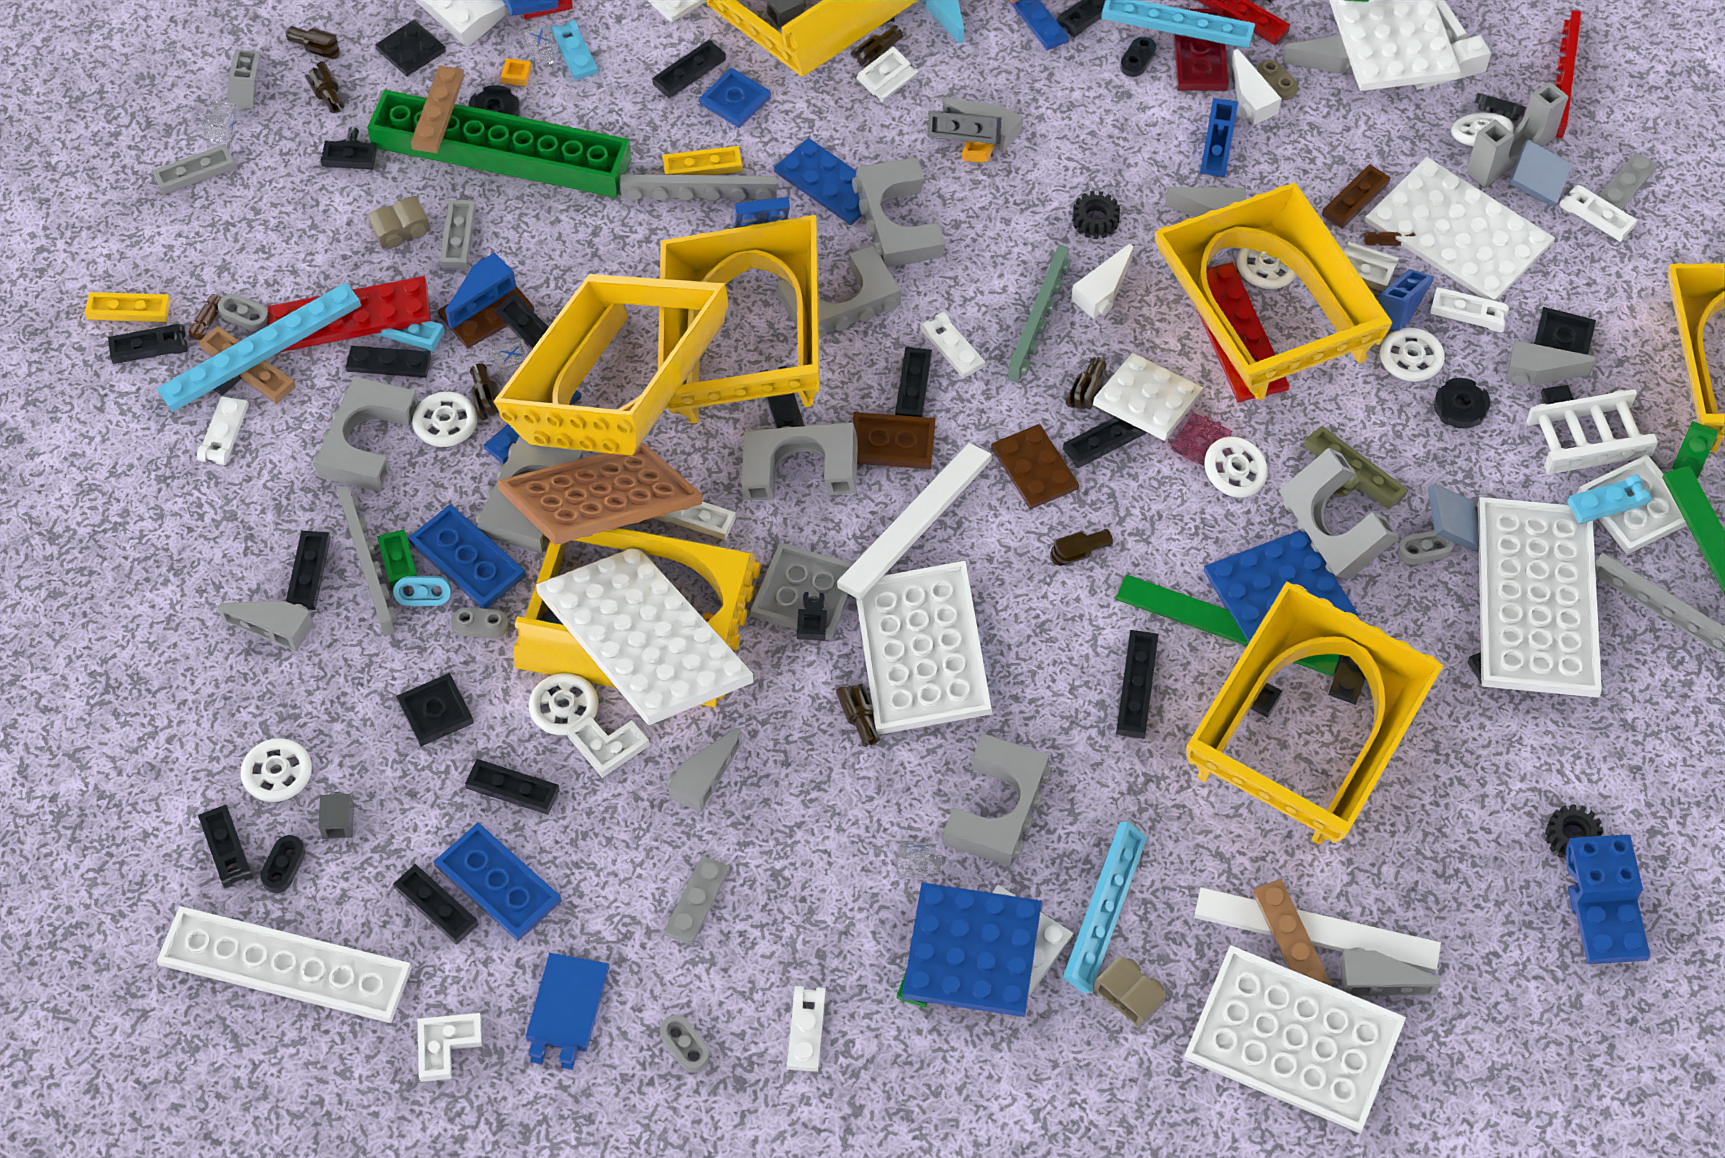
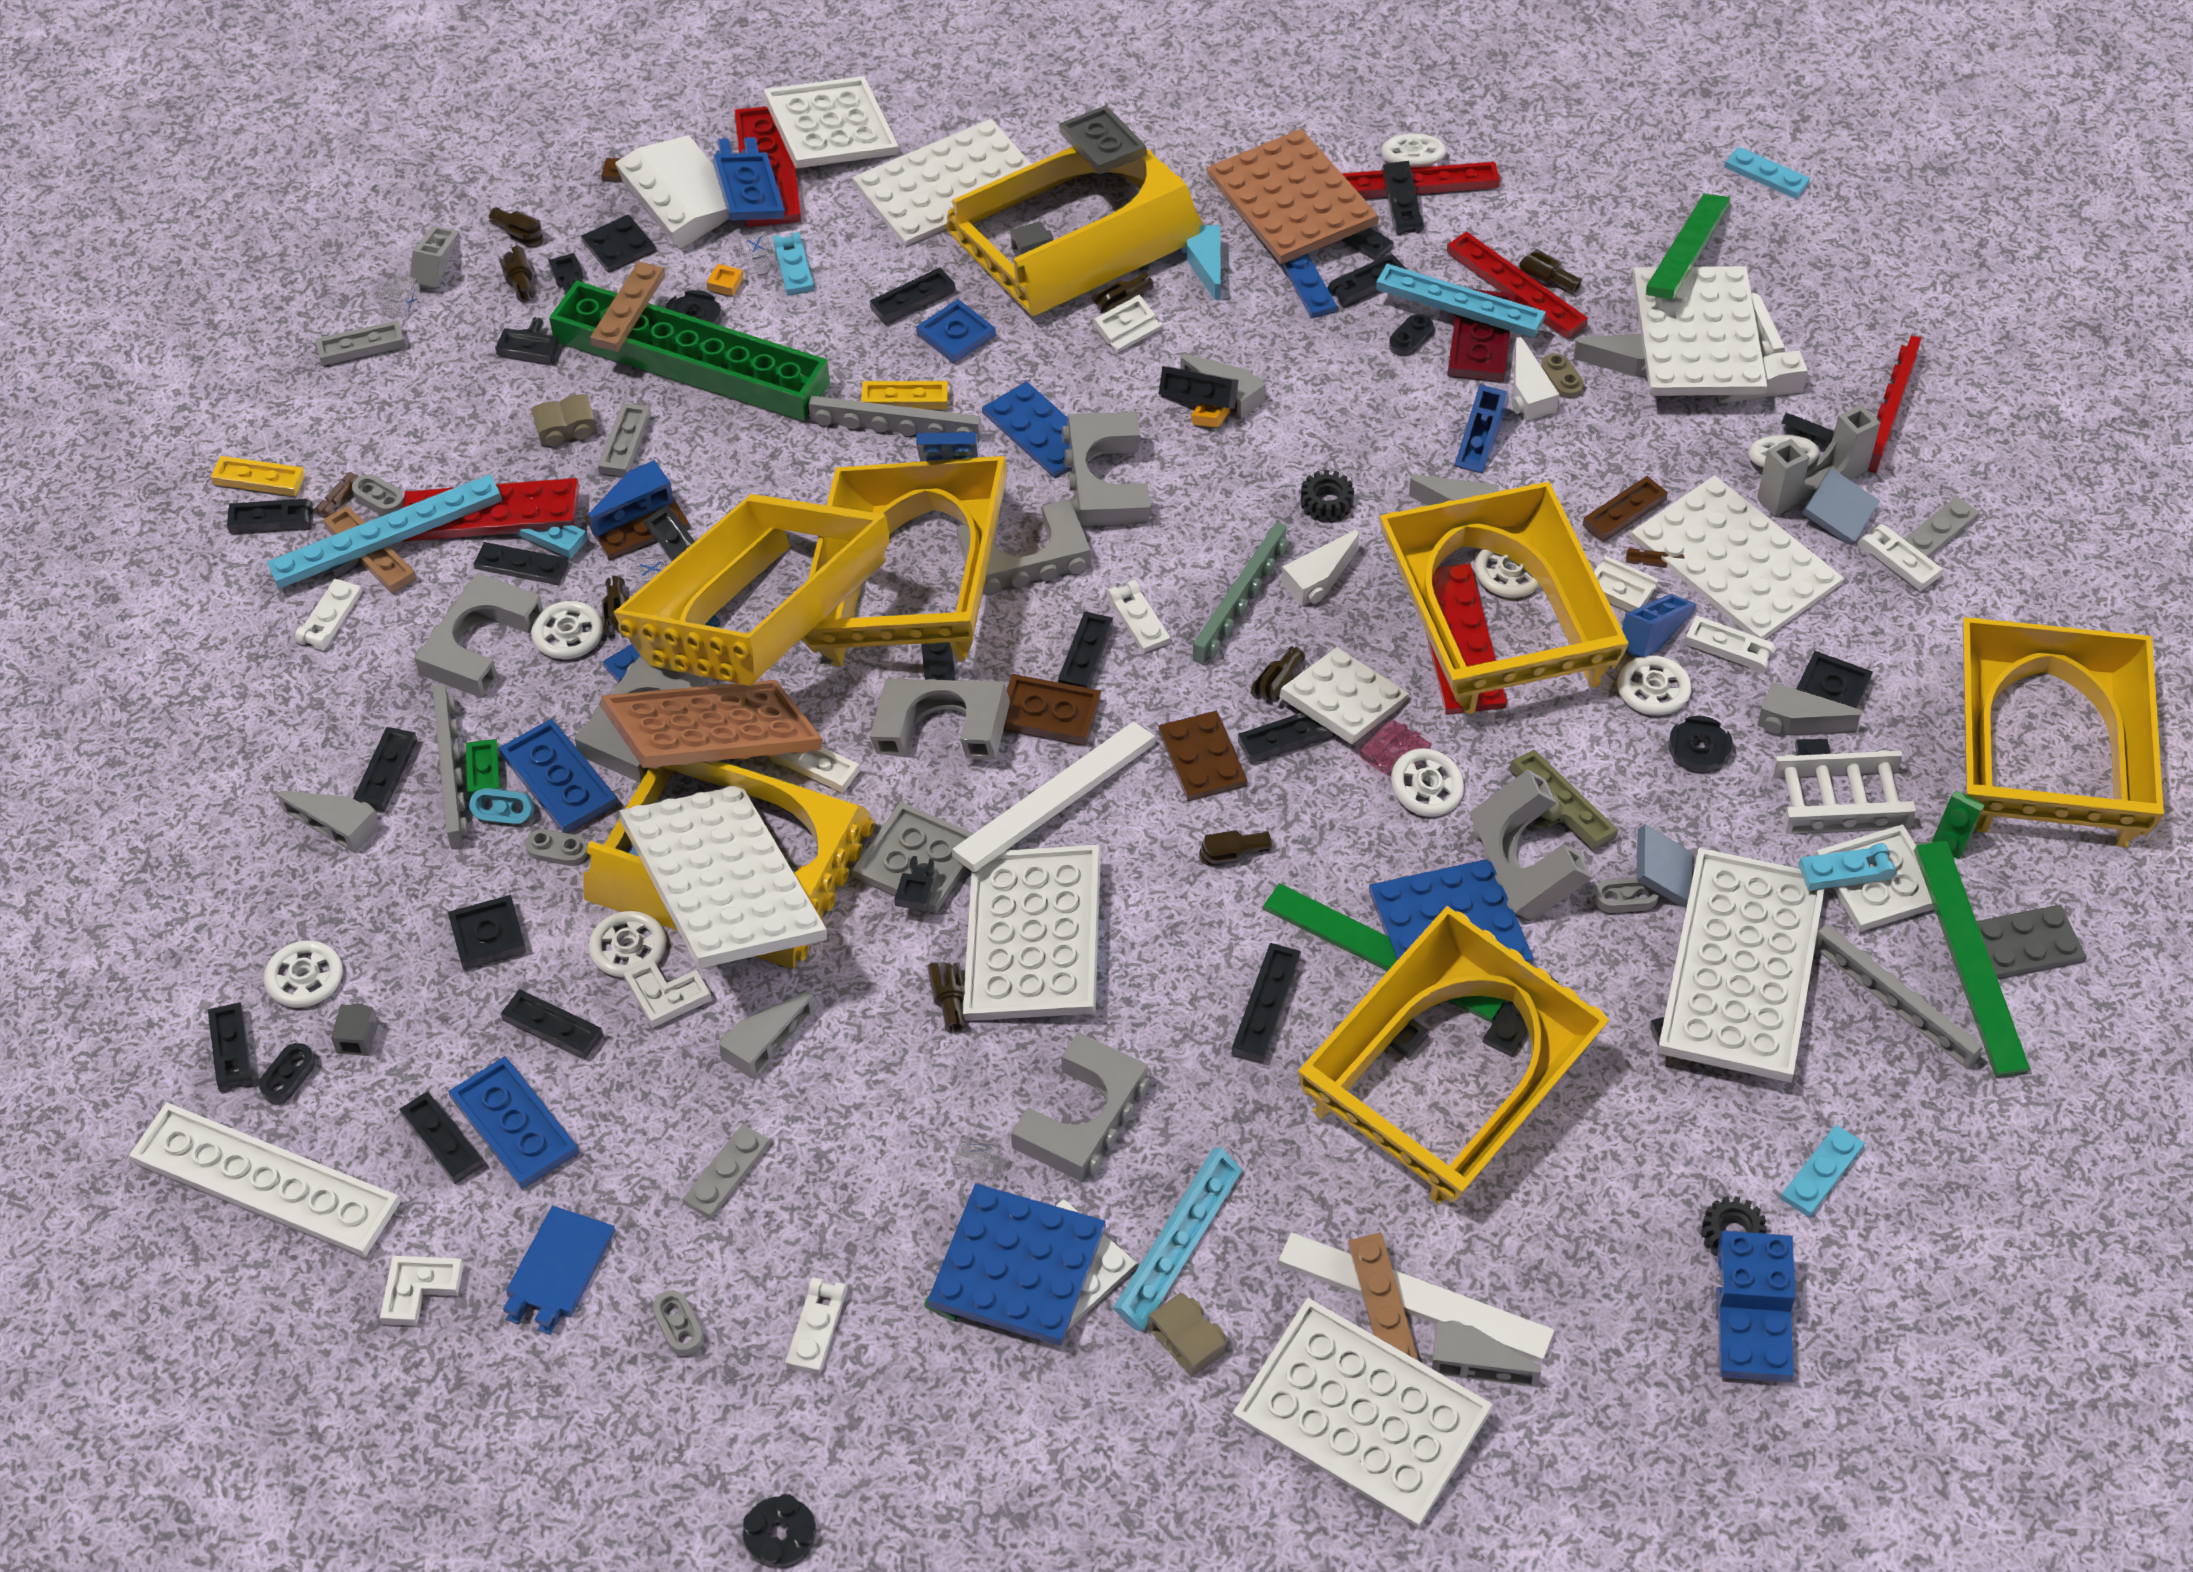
camera: 10 degrees right, 5 degrees down
none -> black plate [548,253,584,295]
none -> medium azure plate [1780,1125,1865,1218]

